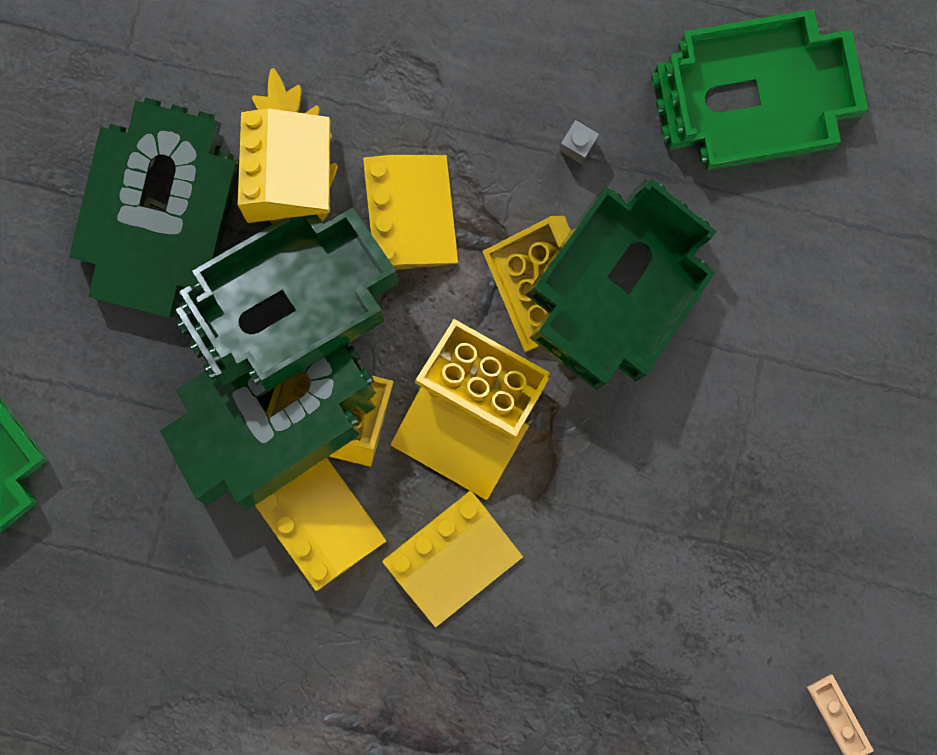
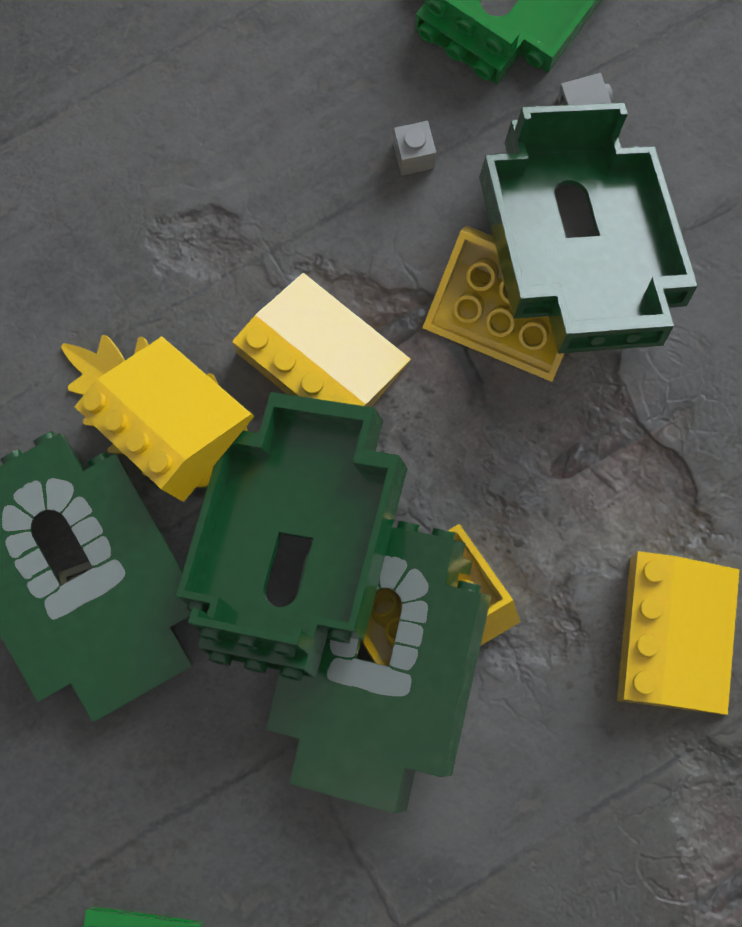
camera: 45 degrees left, 5 degrees down
yellow slope [255,458,386,591] -> none
yellow slope [390,387,529,500] -> none
yellow slope [415,319,552,439] -> none
none -> light grey brick [557,73,614,106]

